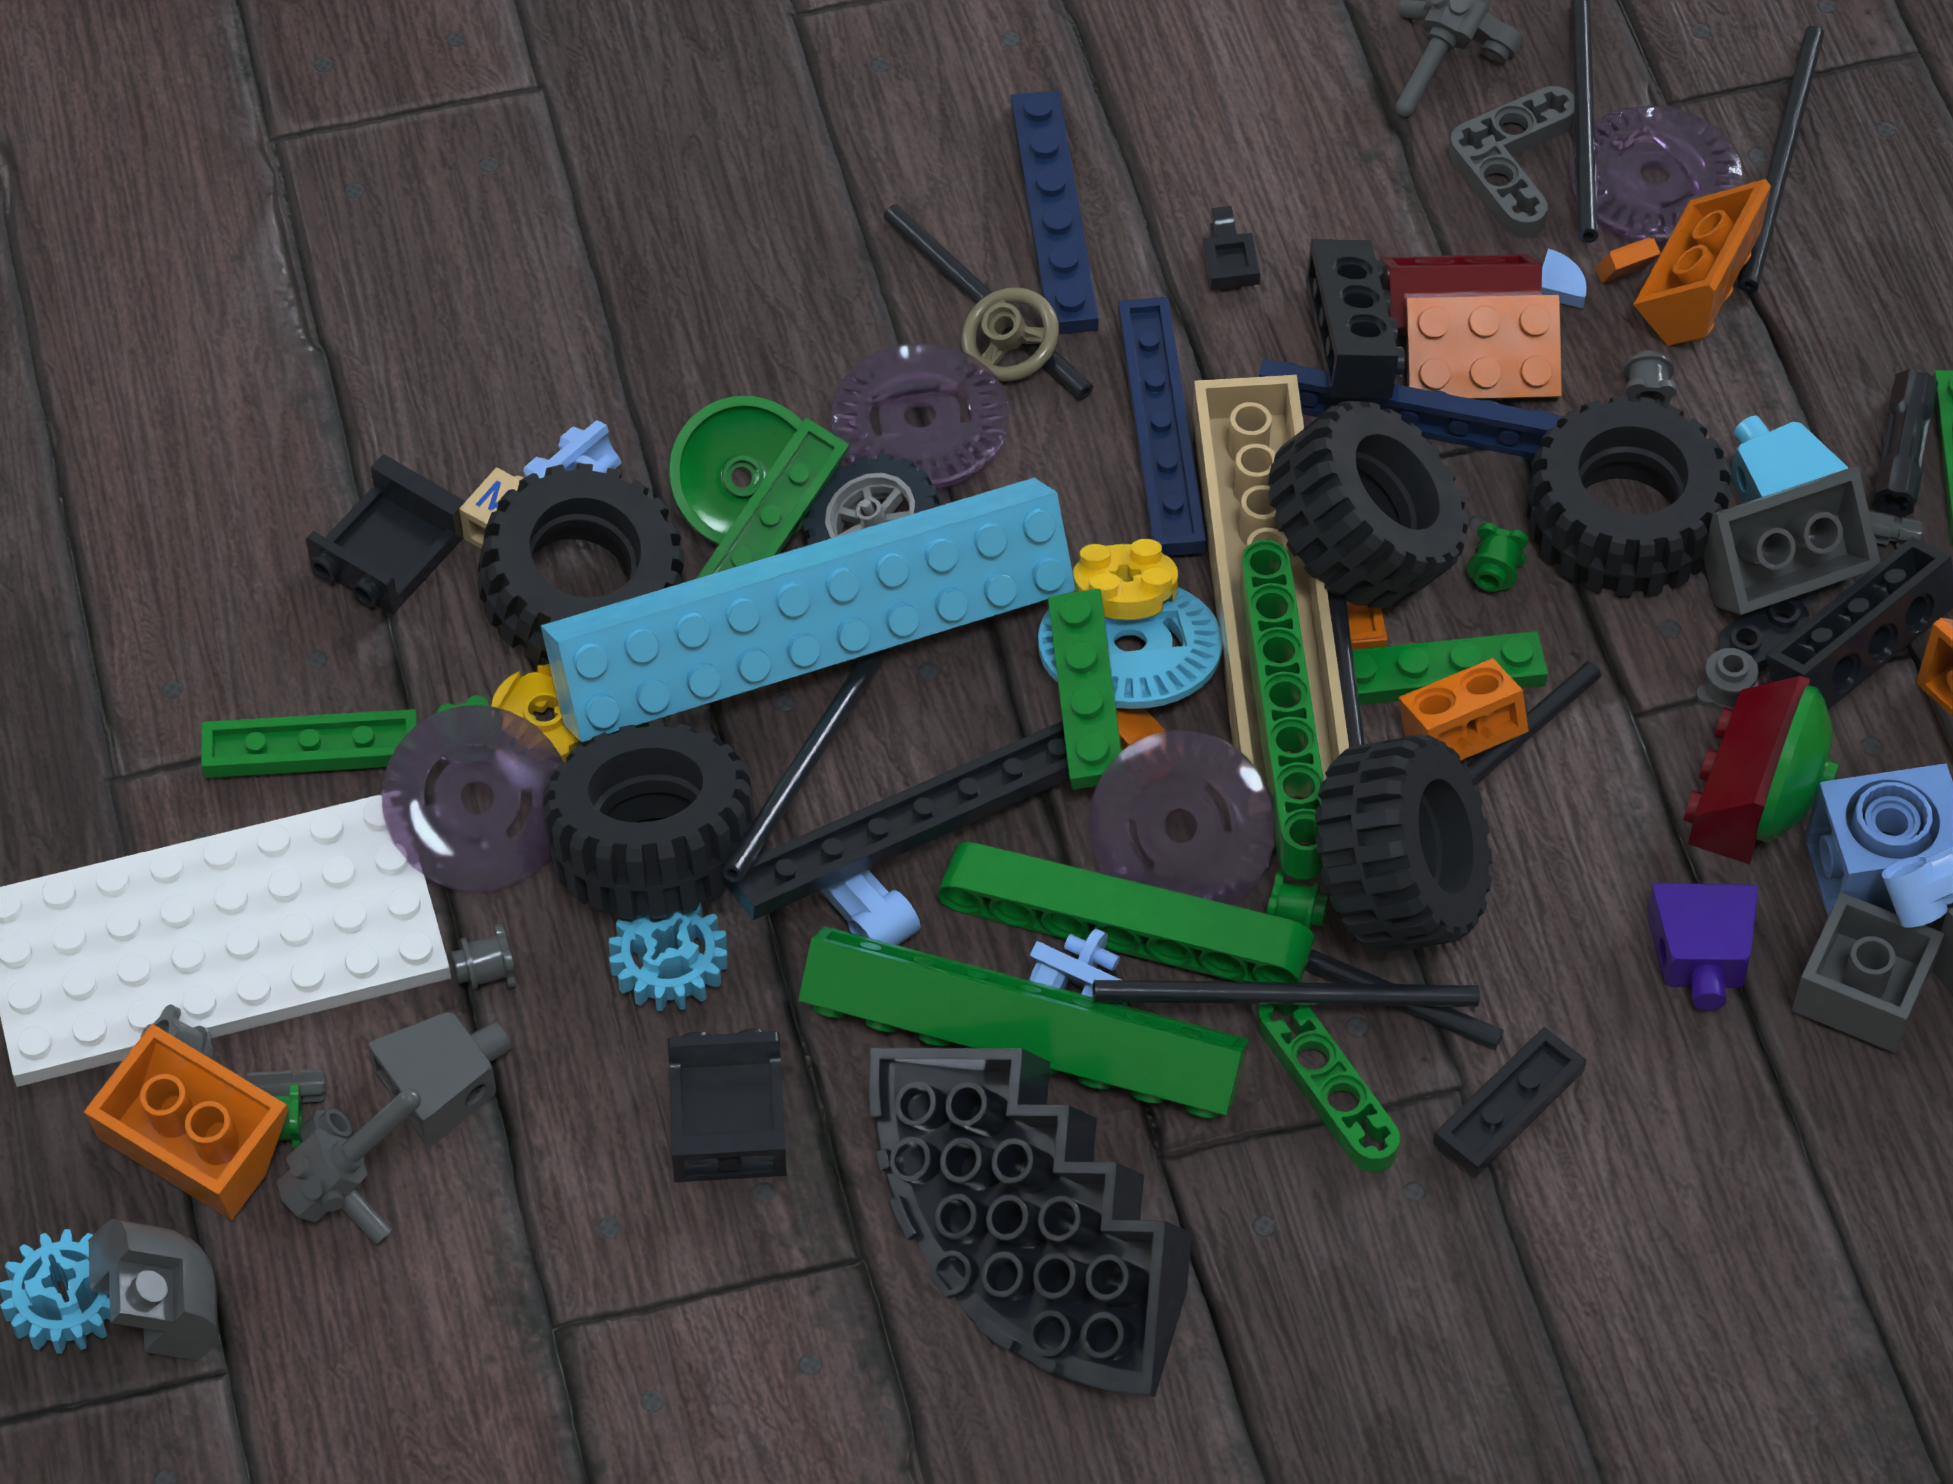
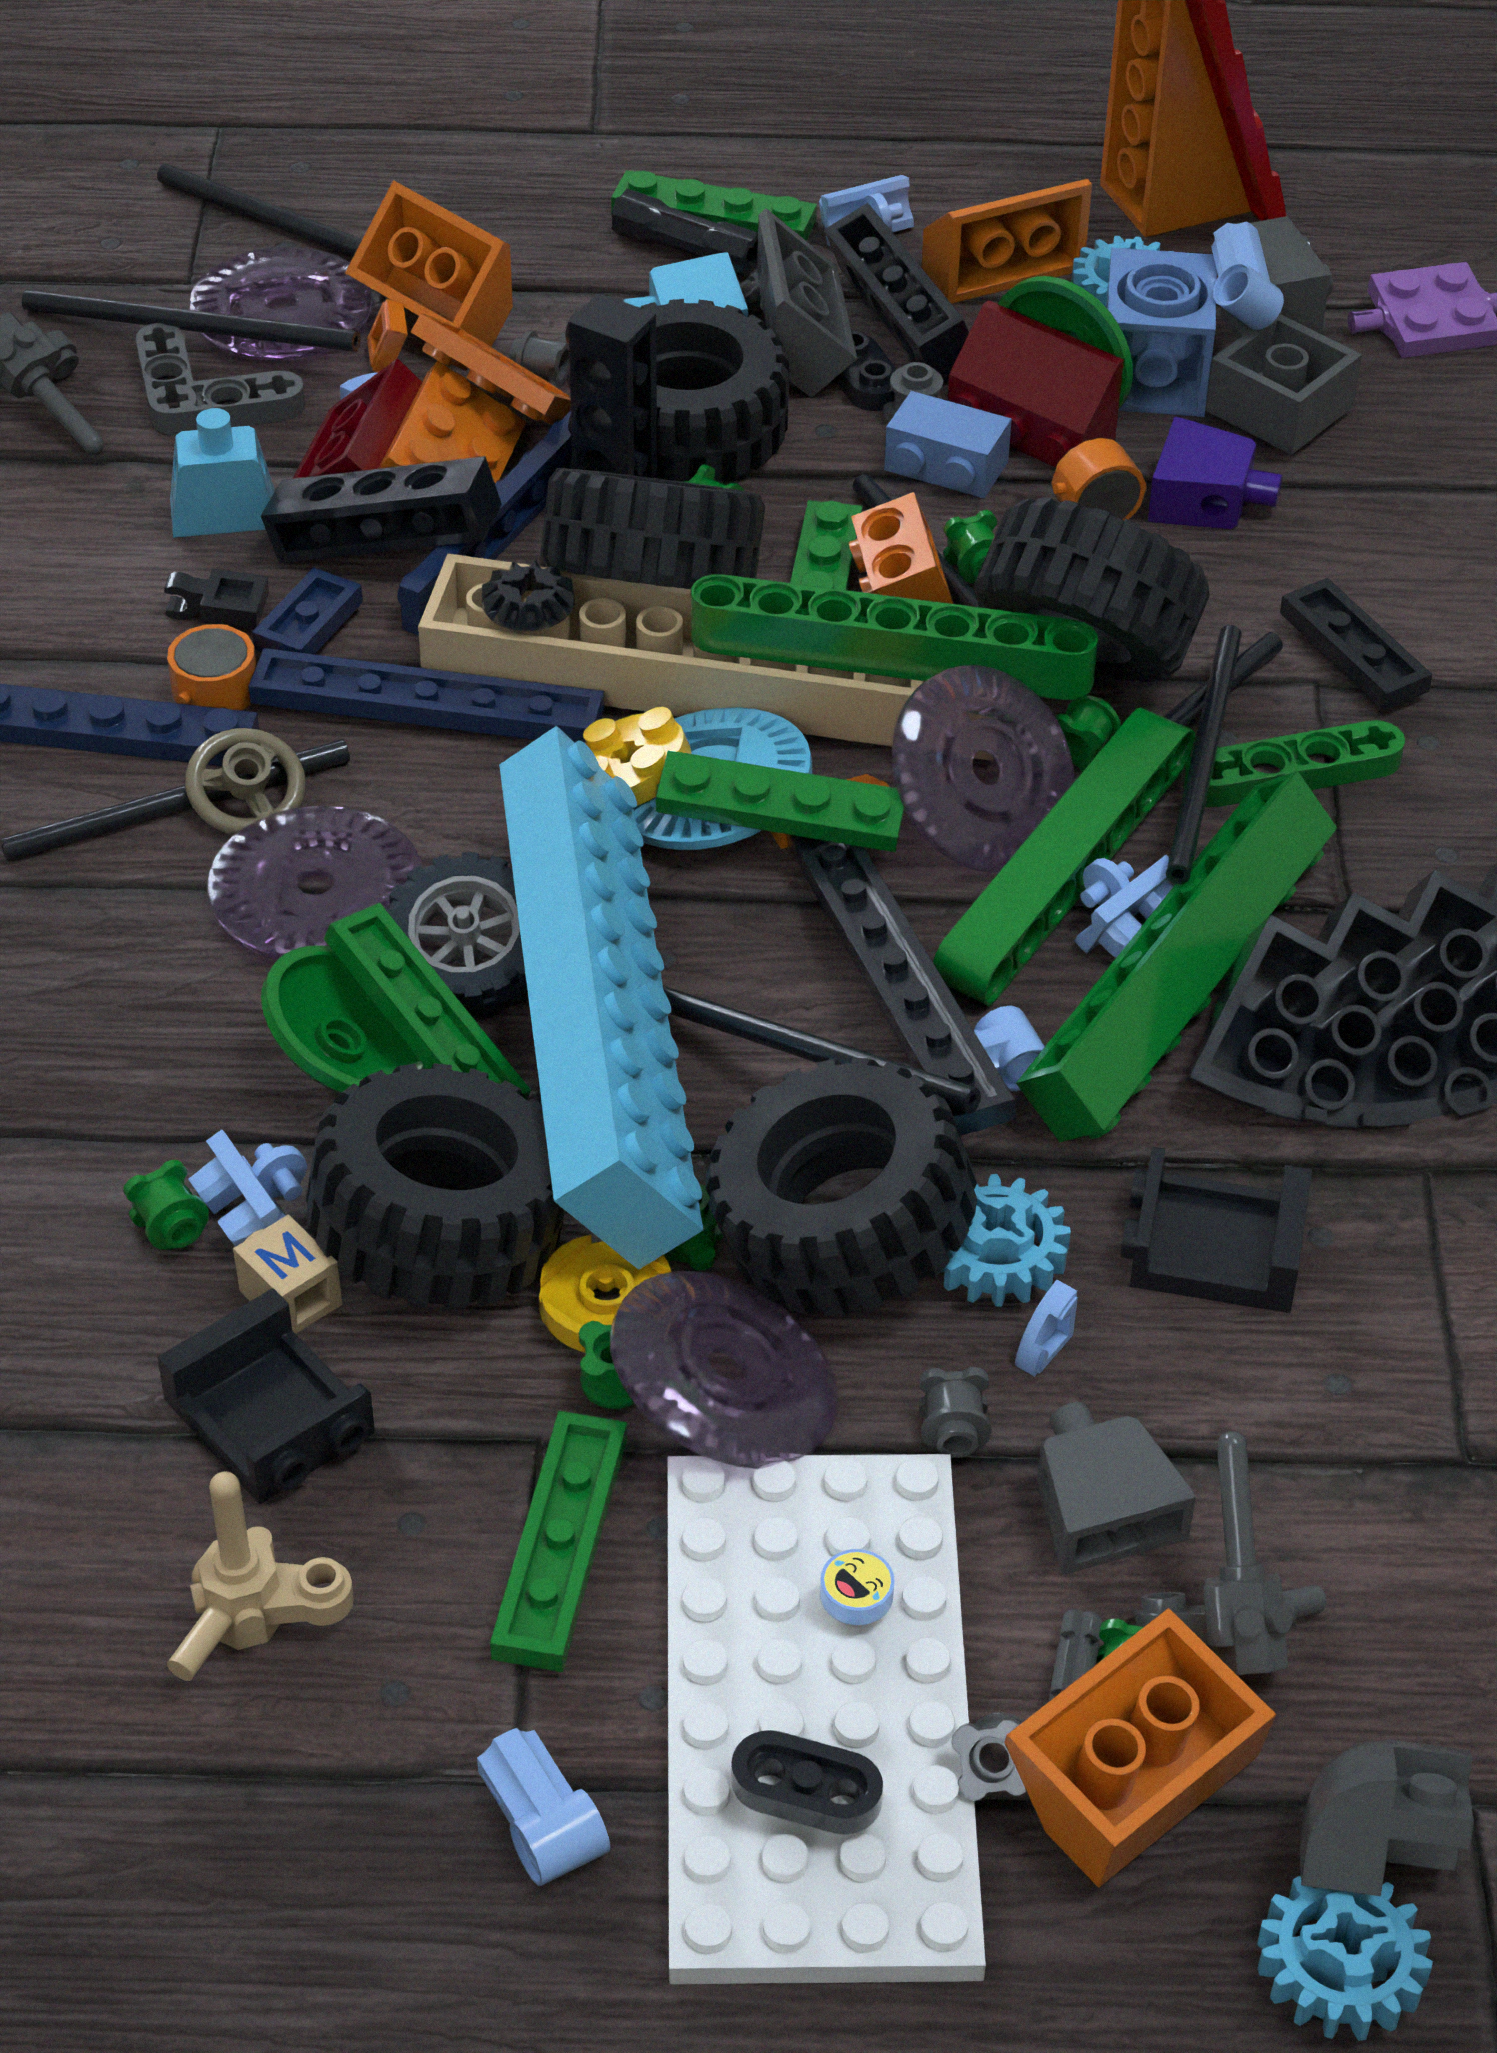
camera: 75 degrees left, 10 degrees down
none -> green brick [123,1160,209,1250]
none -> piece [167,624,257,711]
none -> tan piece [167,1471,354,1681]
none -> medium azure torso [170,408,275,538]
none -> dark blue plate [252,567,363,654]
none -> orange plate [411,313,571,425]
none -> light blue piece [477,1728,610,1886]
none -> black gear [482,560,575,631]
none -> black brick [565,293,657,478]
none -> black plate [731,1730,883,1835]
none -> tile [820,1549,895,1625]
none -> medium blue brick [884,391,1012,499]
none -> green brick [943,510,998,584]
none -> light blue tile [1015,1280,1078,1377]
none -> orange piece [1051,438,1146,520]

